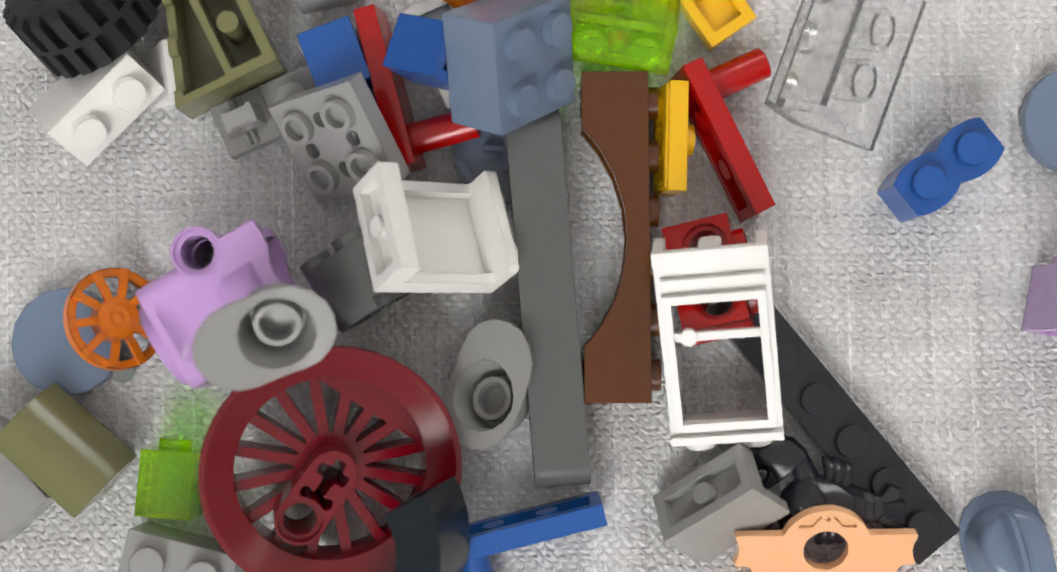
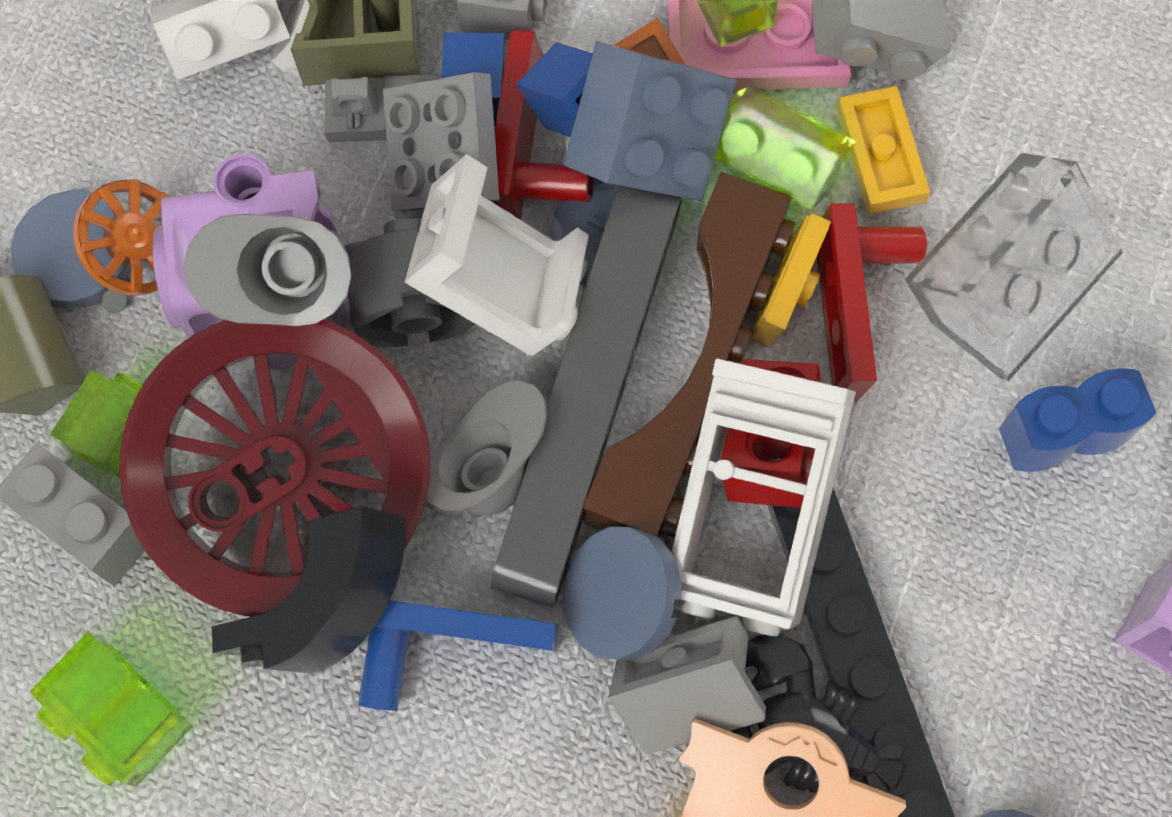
camera: 25 degrees right, 15 degrees down
none -> sand blue tile [563,527,682,661]

